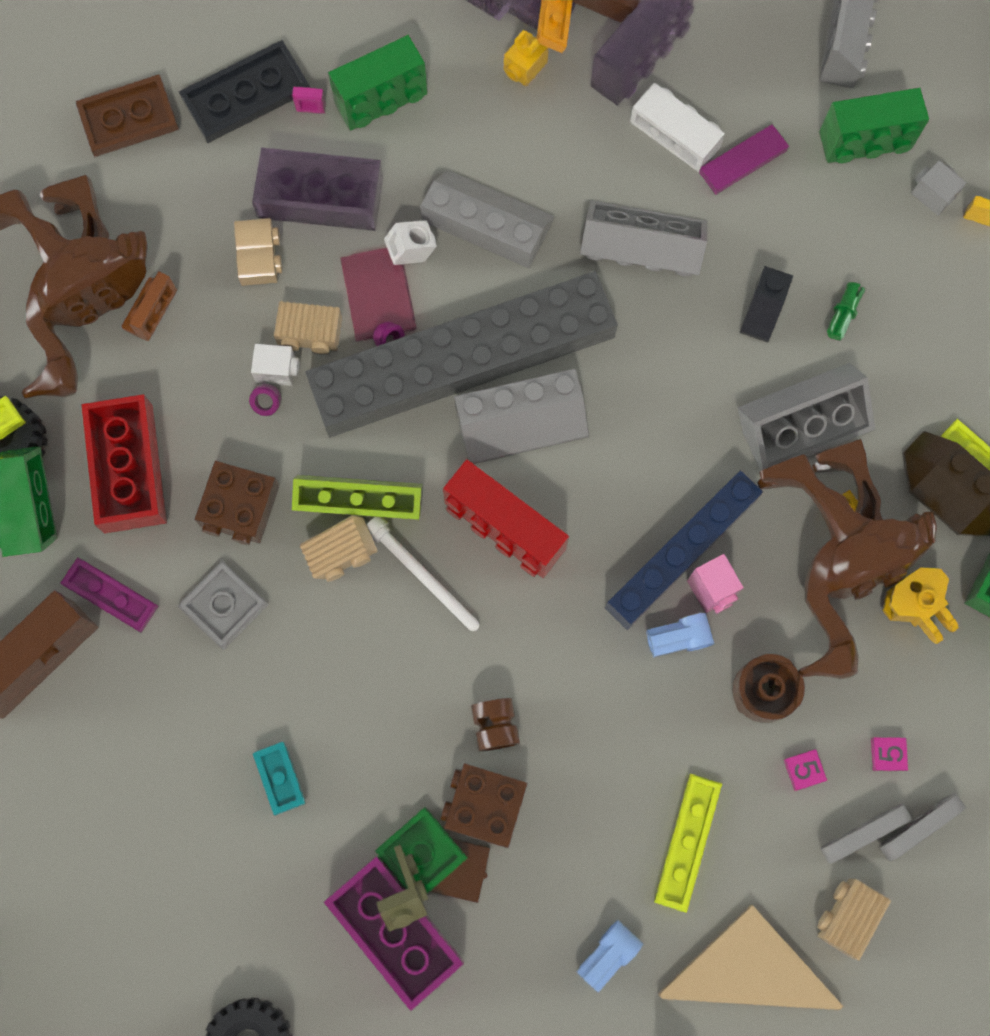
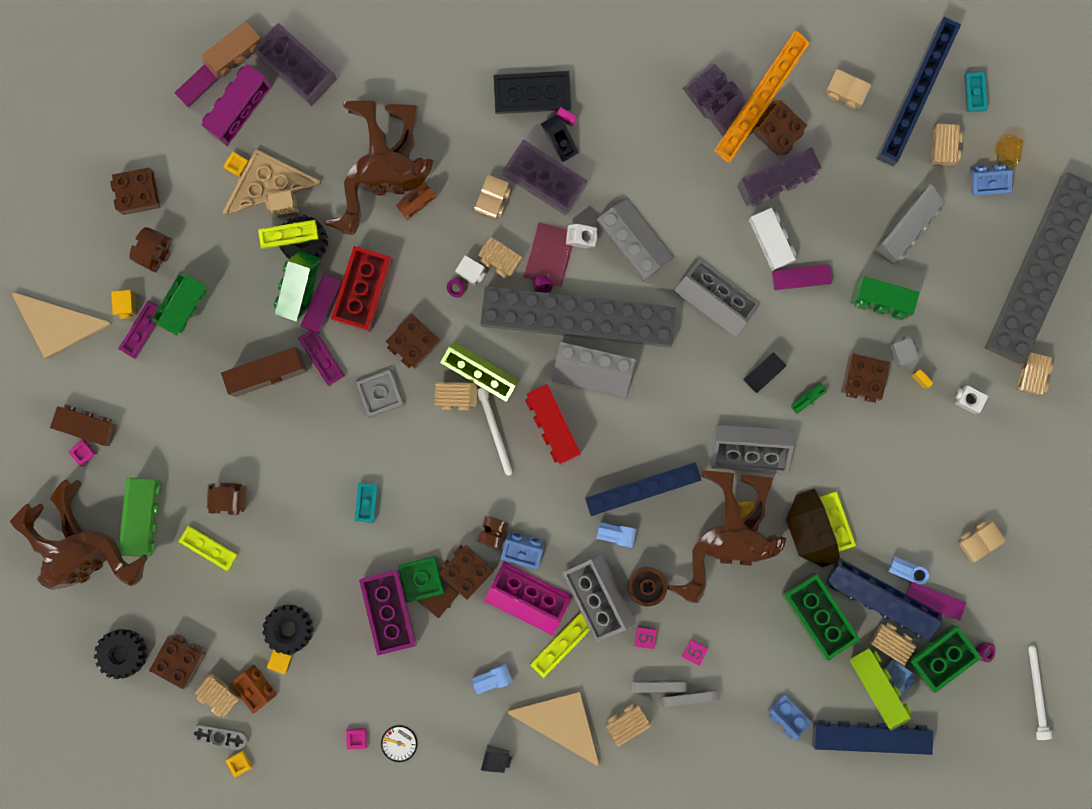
camera: 35 degrees right, 10 degrees up
reddish brown plate [75,74,179,157] -> none
green brick [328,34,427,131] -> none
olive bracket [376,845,429,932] -> none
yellow brick [504,30,549,87] -> none
bright pink brick [687,554,744,614] -> none
yellow hinge [882,567,959,644] -> none
none -> neon yellow tile [178,525,239,571]
none -> reddish brown brick [207,483,247,515]
none -> magenta tile [301,274,342,334]
none -> dark pink slope [484,561,572,636]
none -> medium blue bracket [501,531,545,570]
none -> black slope [541,114,579,162]
none -> light grey slope [562,553,637,643]
none -> reddish brown brick [841,353,890,403]

